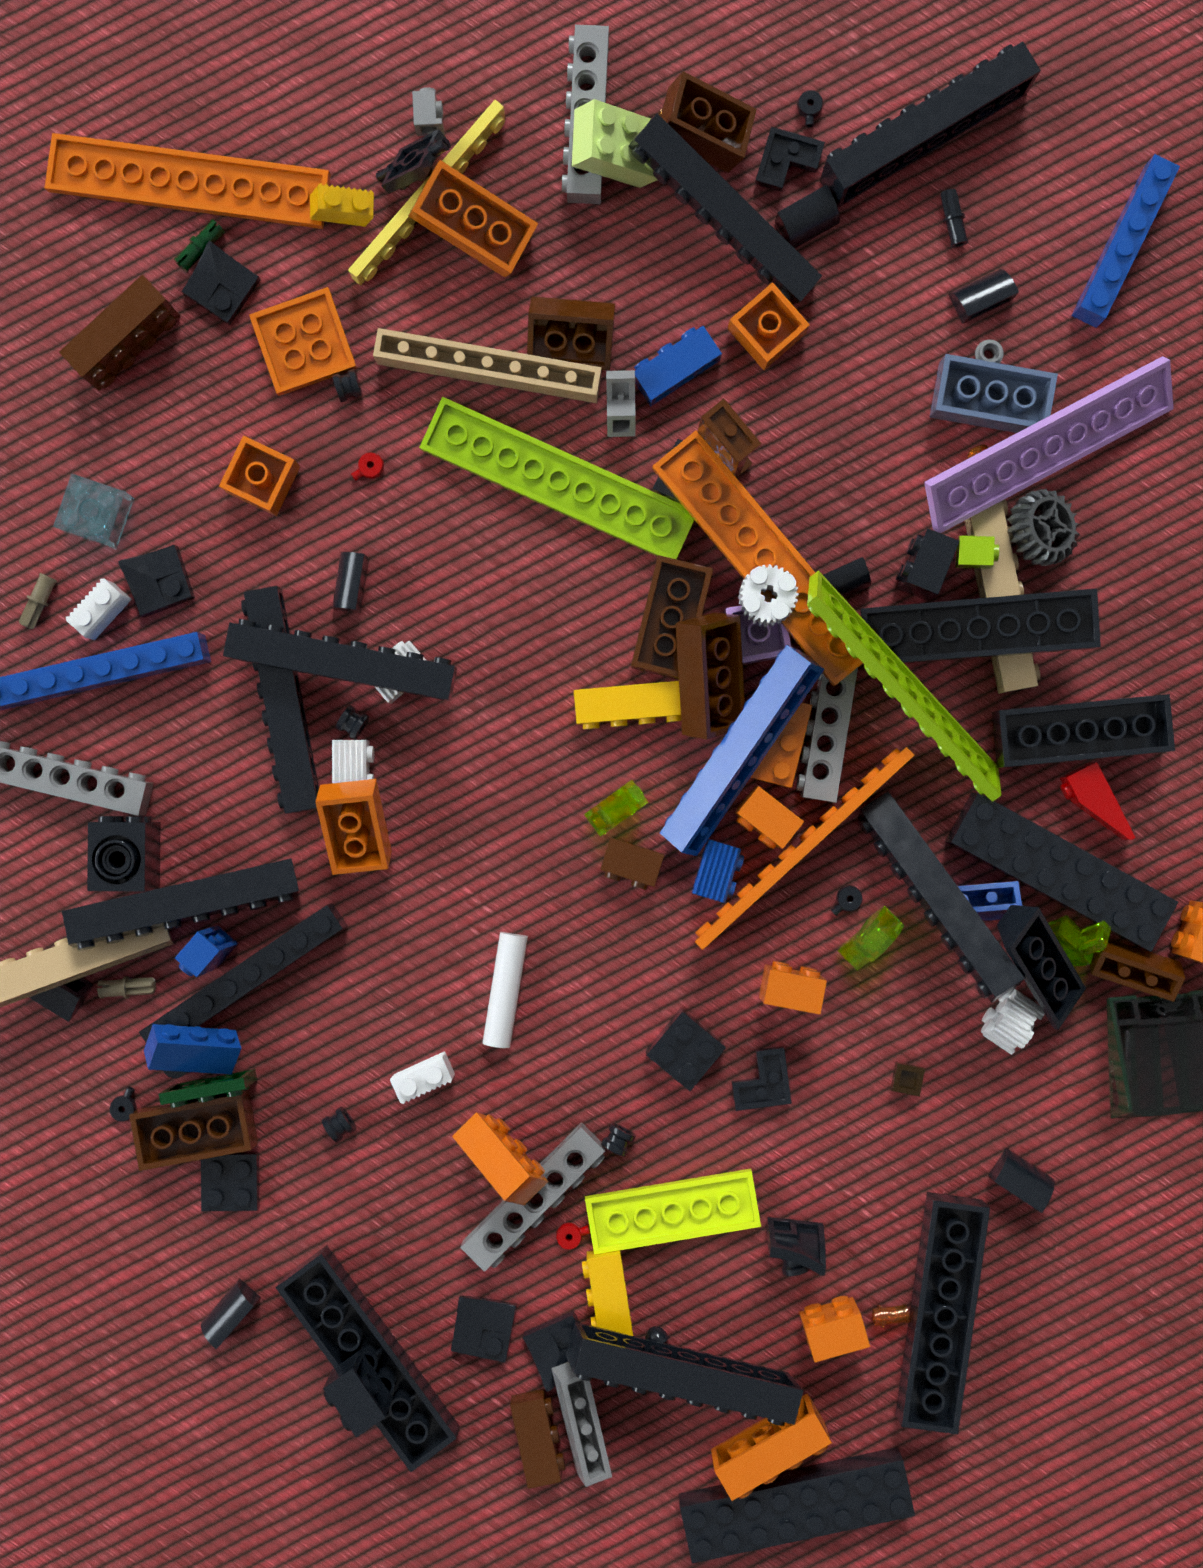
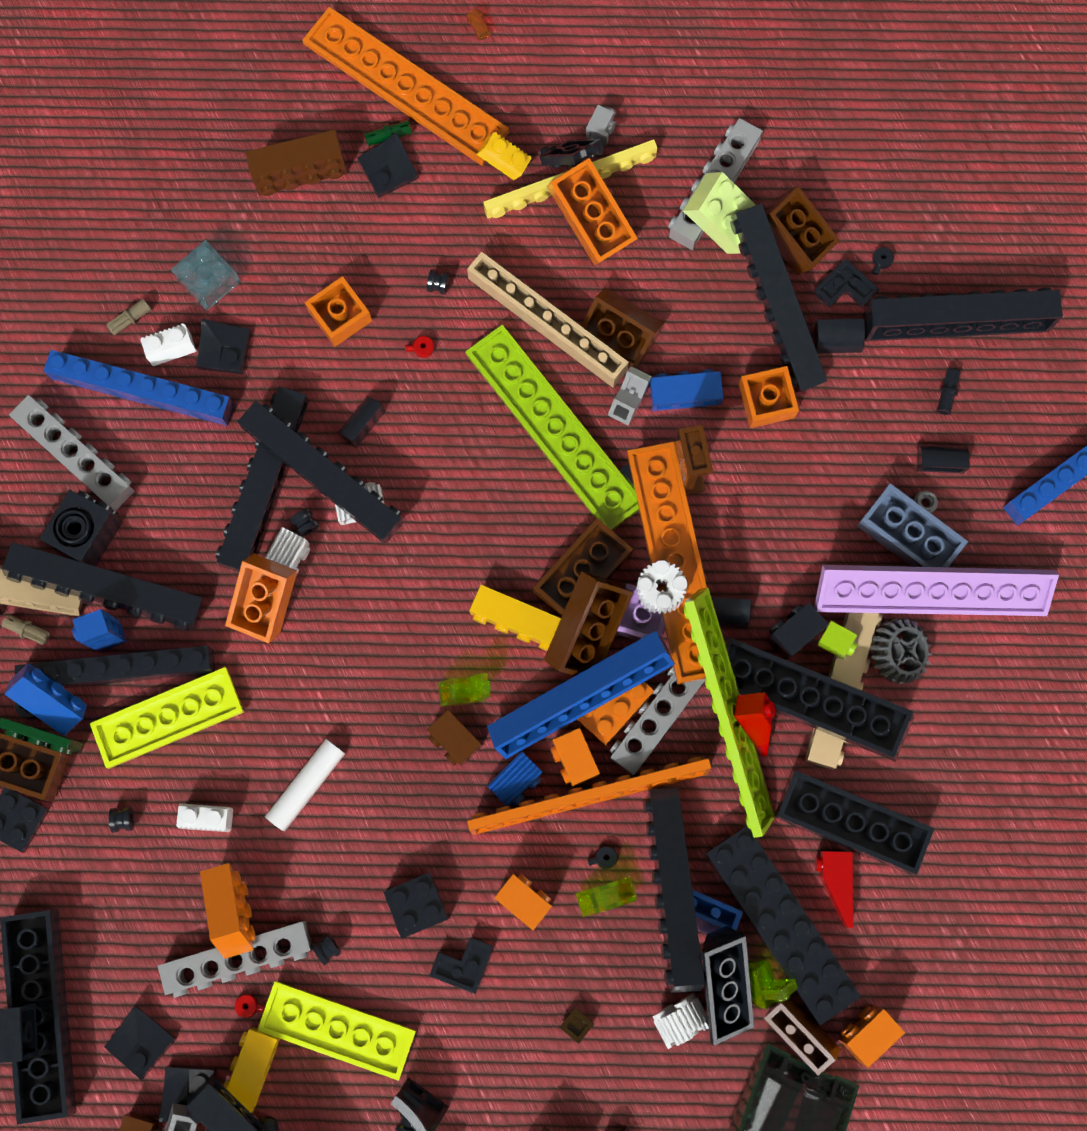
camera: 30 degrees right, 10 degrees down
orange plate [249,287,357,396] -> none
none -> neon yellow plate [90,667,244,769]
none -> clear orange pin [467,9,491,40]
none -> red slope [734,692,776,757]

